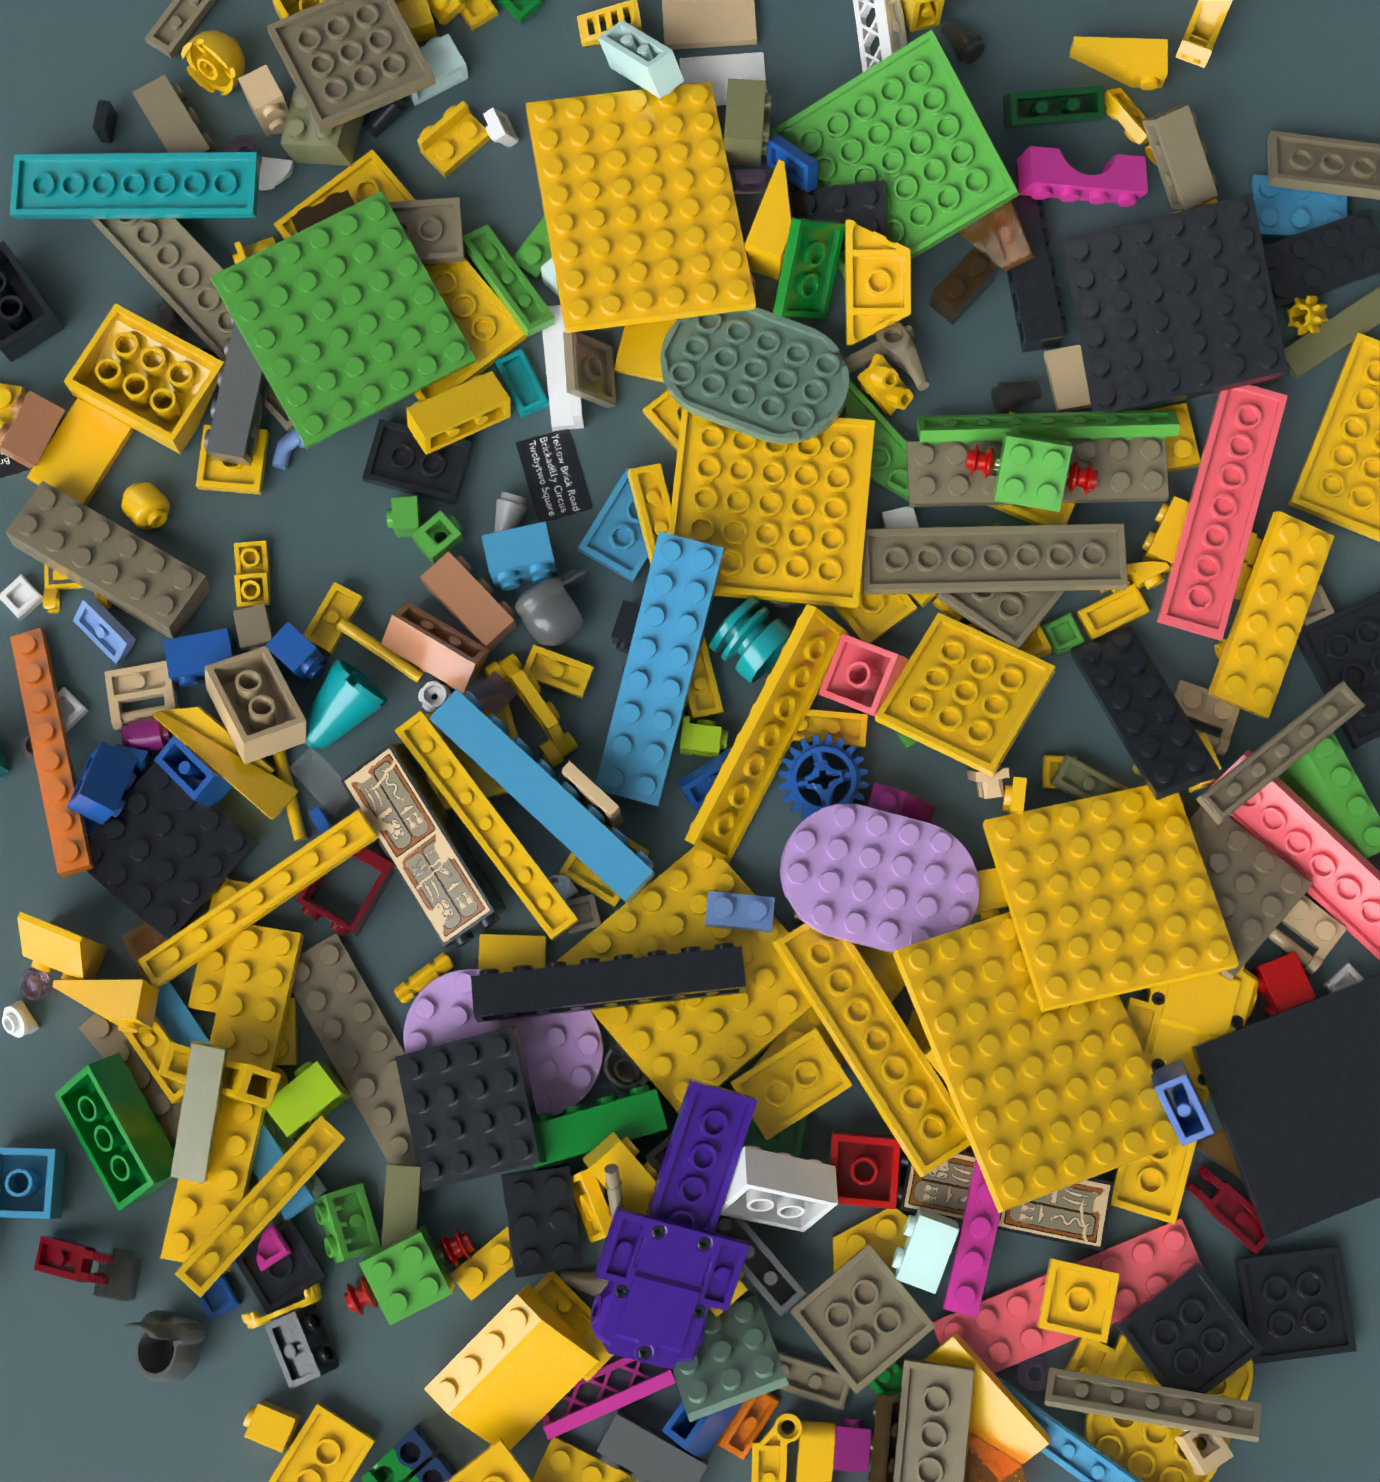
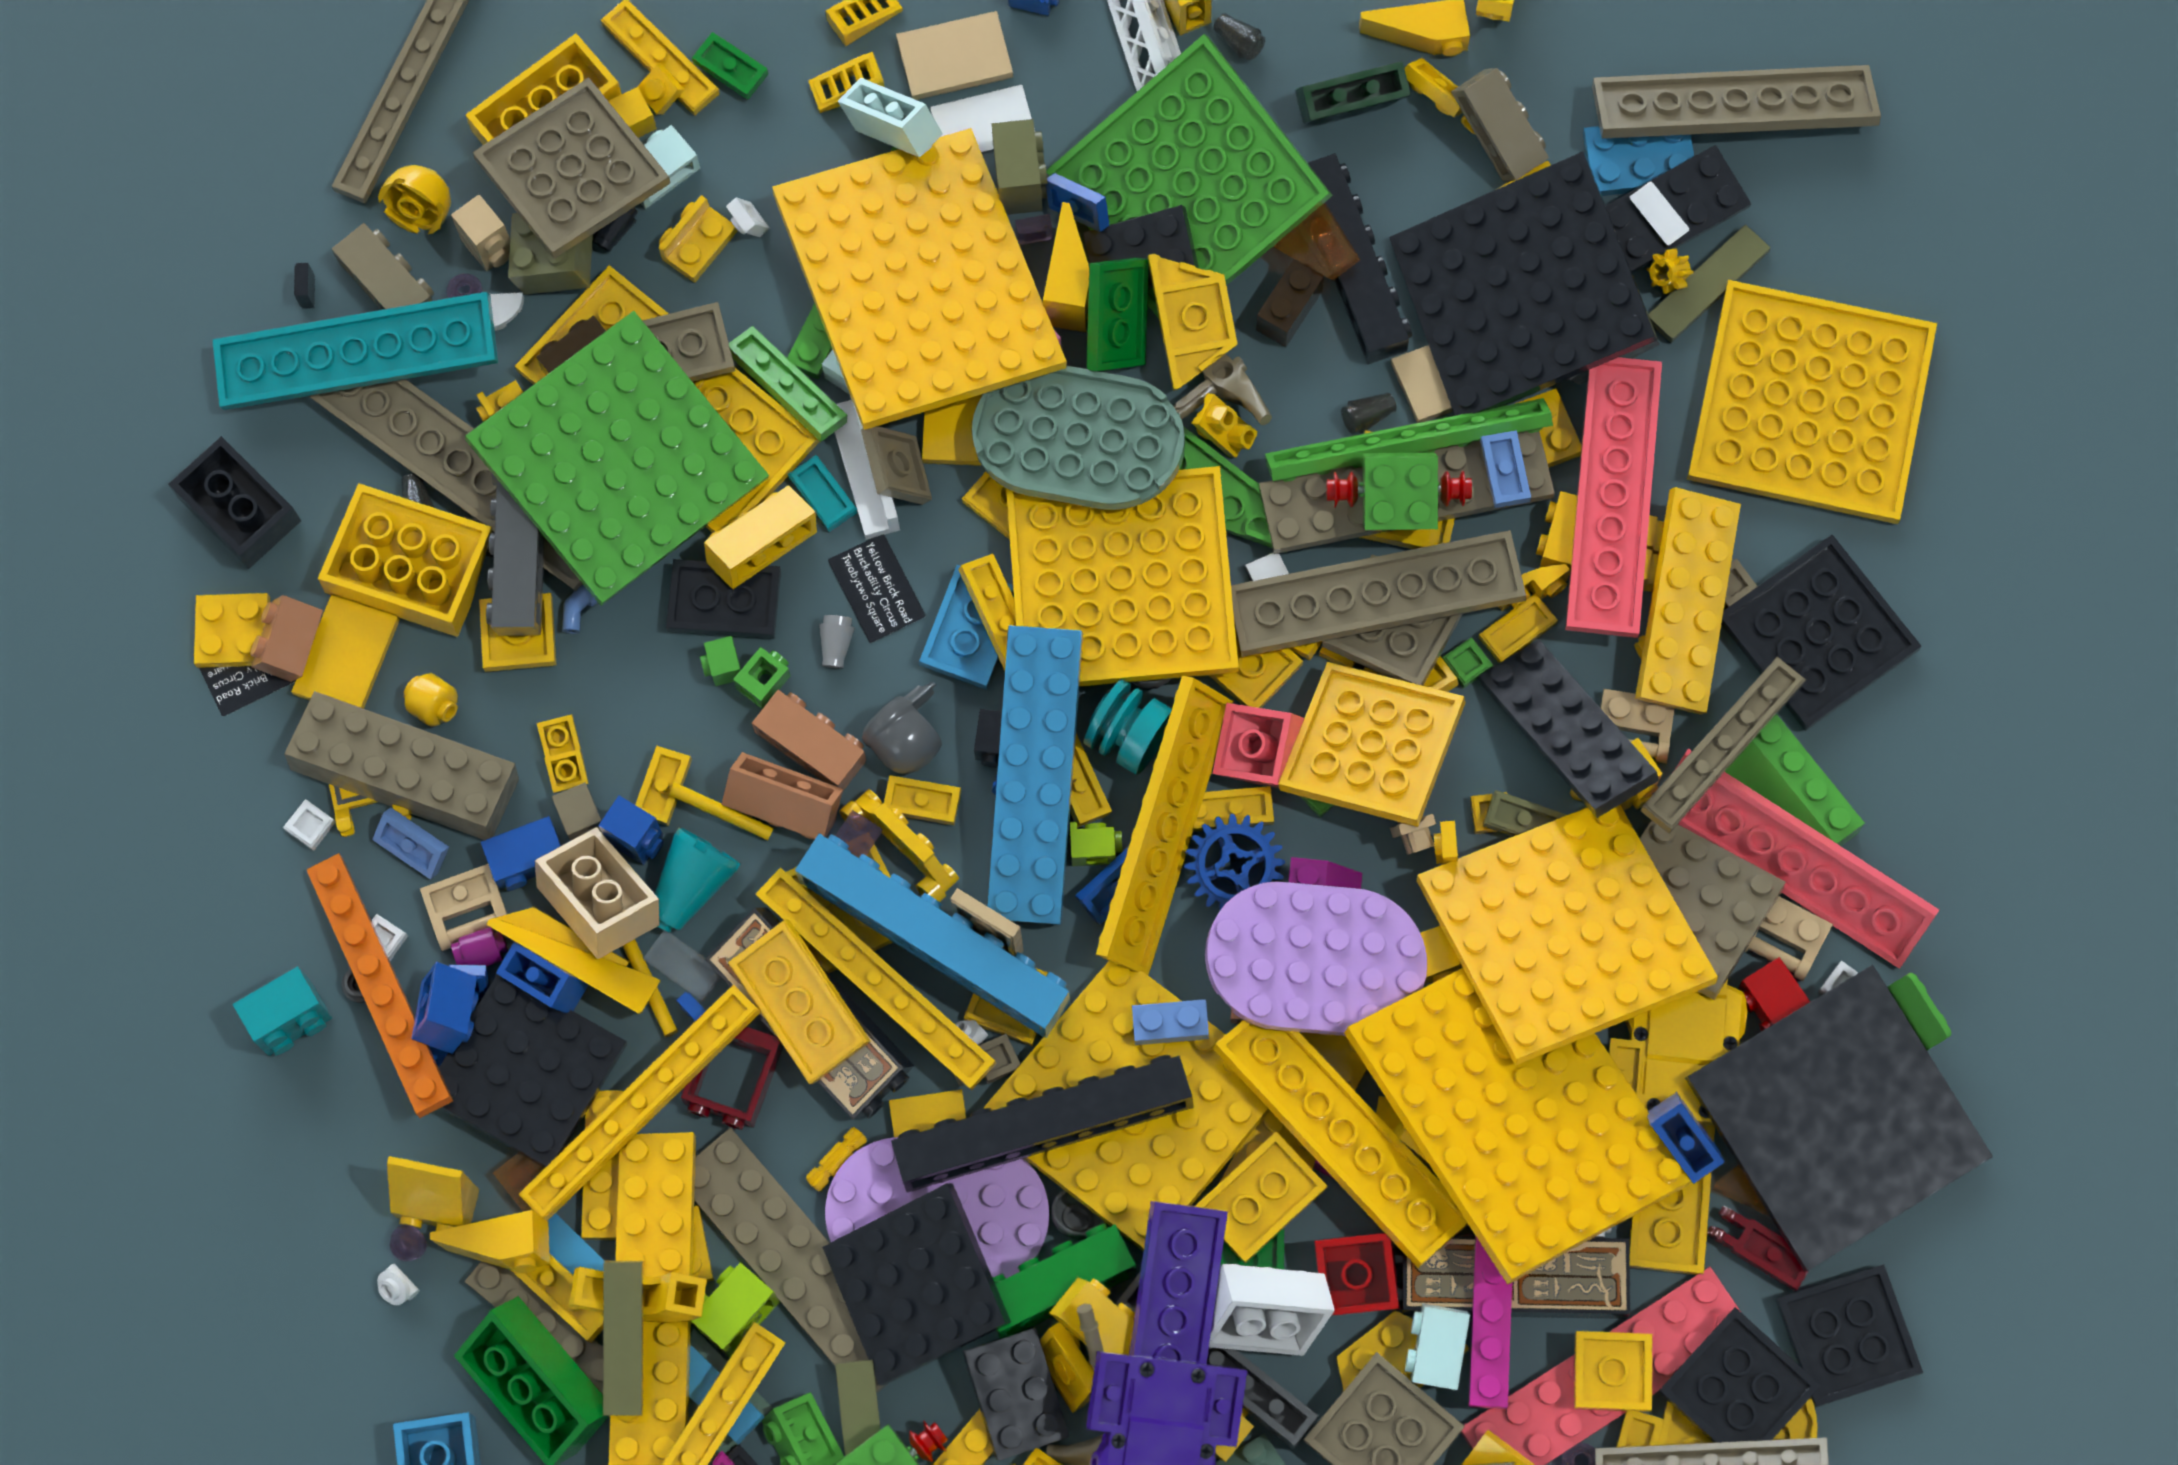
camera: 10 degrees left, 5 degrees down
white plate [418,681,451,712] -> none
dark azure brick [481,521,558,591] -> none
dark pink arch [1017,146,1148,207] -> none
none -> yellow tile [728,919,871,1084]
none -> medium blue plate [1480,430,1531,508]
none -> white sticker [1630,182,1689,245]

